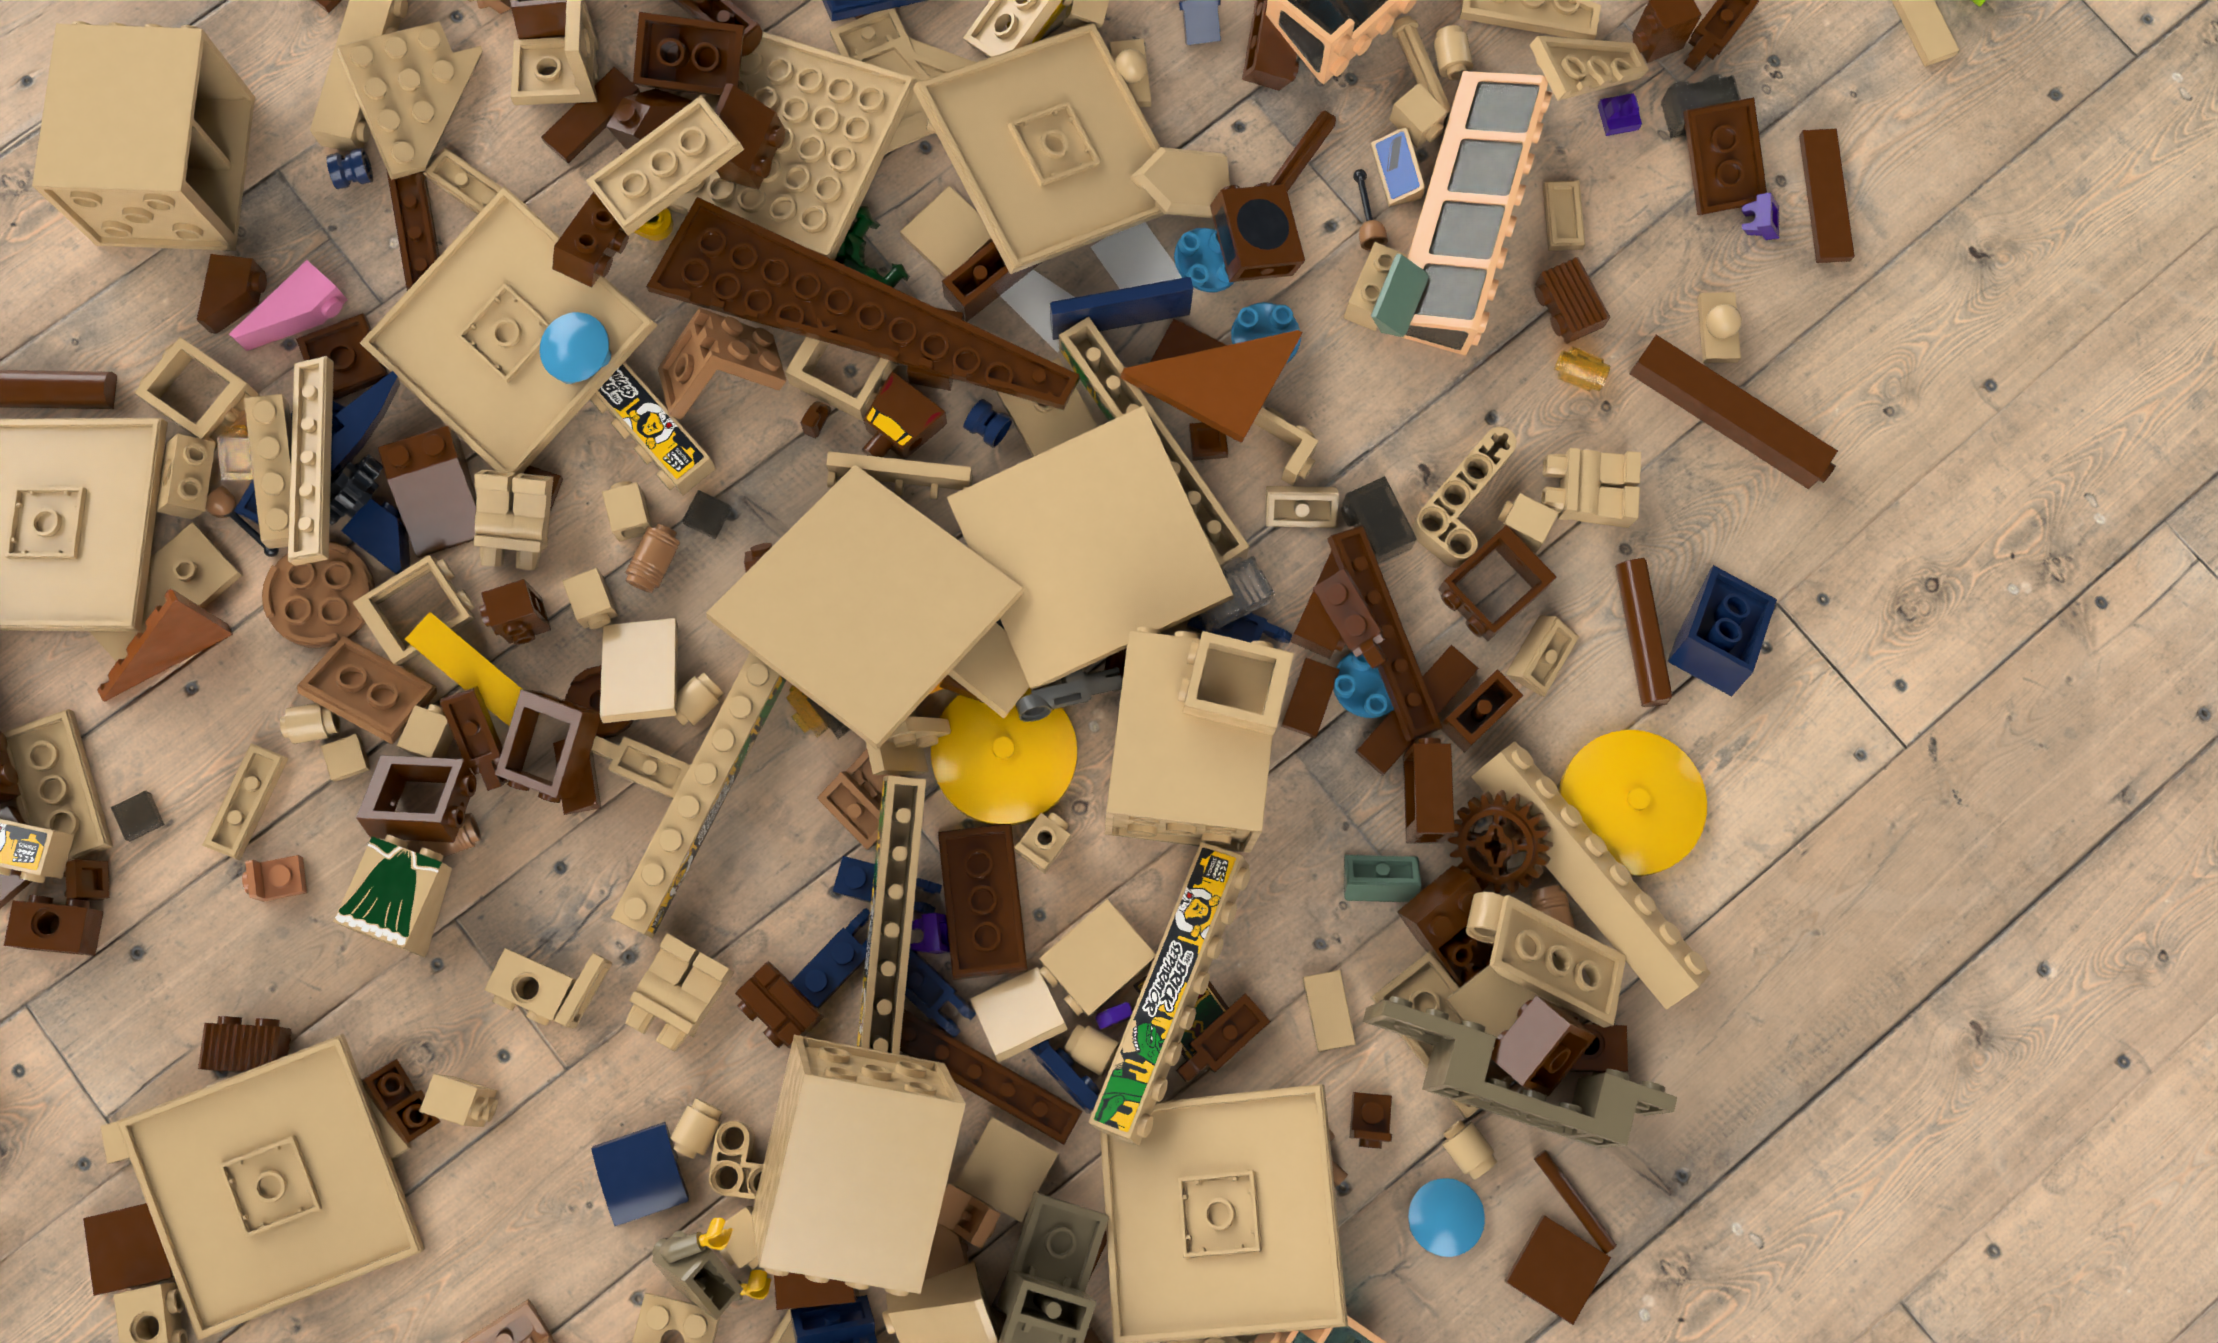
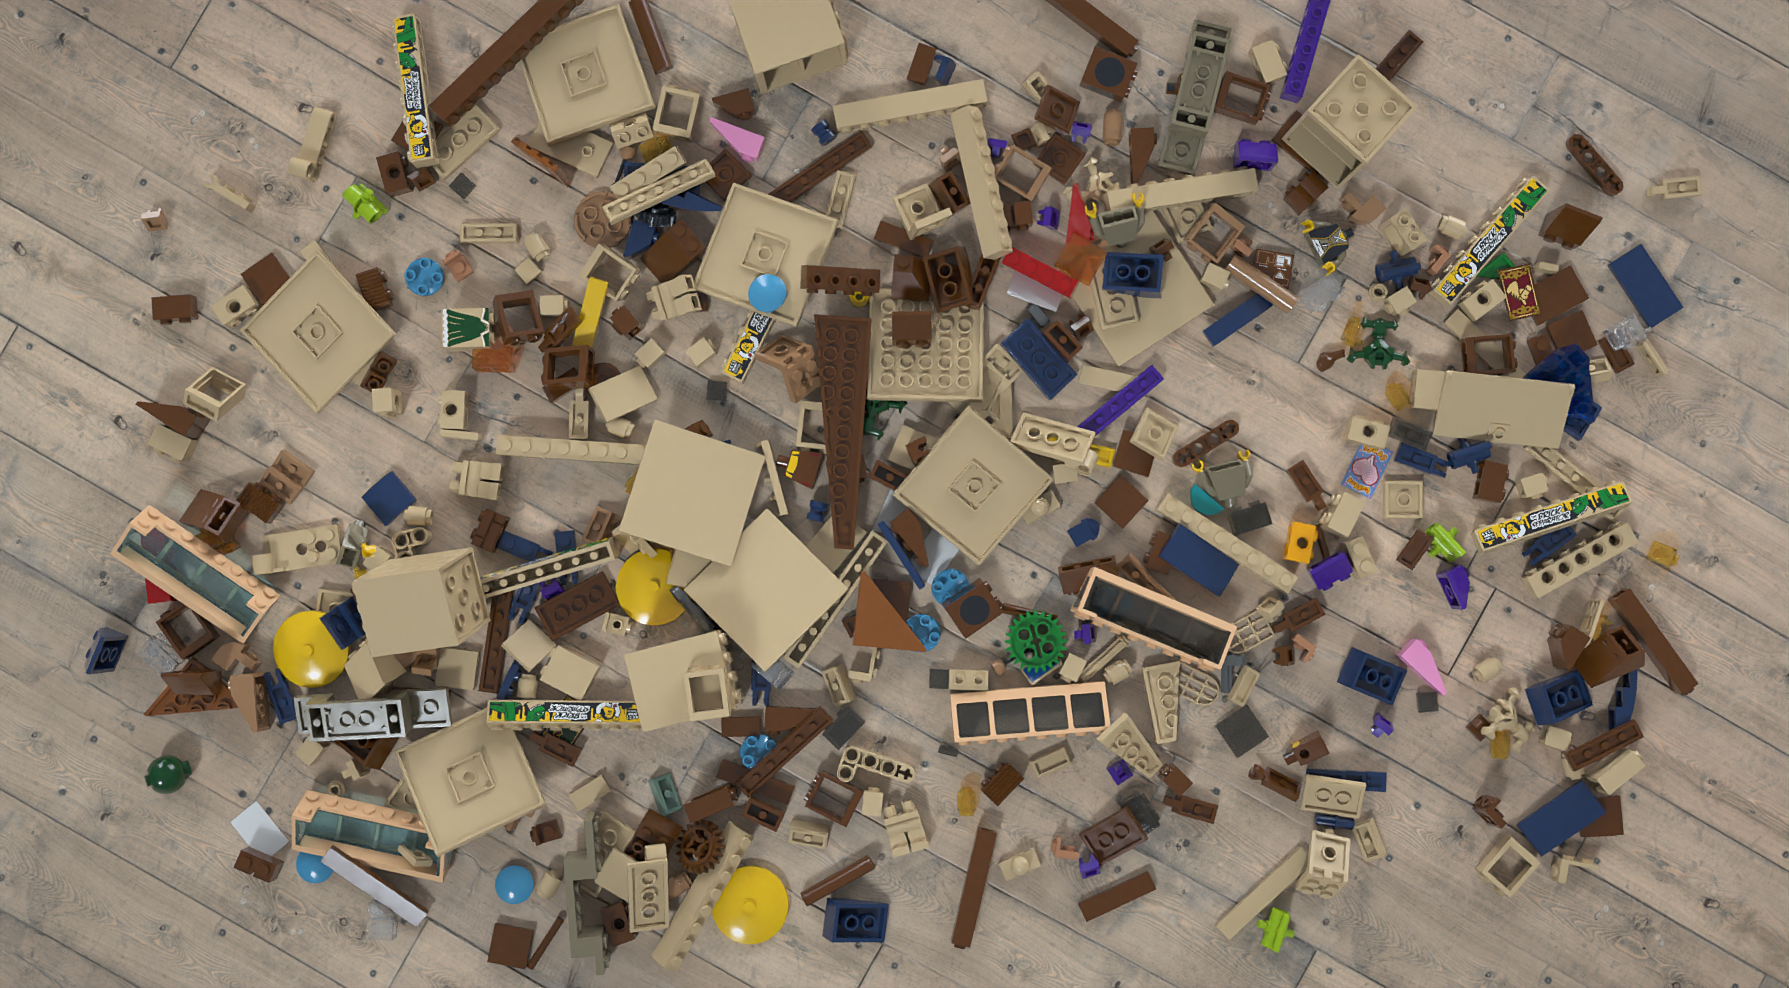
camera: 75 degrees right, 10 degrees up
medium nougat tile [297,636,437,744] -> none
tan wing [337,21,483,180] -> none
tan tile [586,95,744,236] -> none
medium nougat head [625,524,680,593] -> none
reddish brown tile [800,401,831,439] -> none
dark purple tile [1095,1002,1133,1030] -> none
tan tile [1130,147,1230,218] -> none
reddish brown hinge [1313,569,1388,669] -> none
sand green slope [1371,254,1429,337] -> none
brick [1491,995,1596,1096] -> none
none -> lime pin [342,183,389,224]
none -> dark azure dish [404,257,444,296]
none -> clear orange bracket [472,349,515,373]
none -> reddish brown slope [889,508,929,568]
none -> reddish brown hinge [905,436,929,466]
none -> clear smoke tile [929,669,949,689]
none -> clear smoke tile [938,744,958,757]
none -> green gear [1005,610,1068,673]
none -> nougat bracket [1051,836,1079,860]
none -> dark purple tile [1074,623,1096,644]

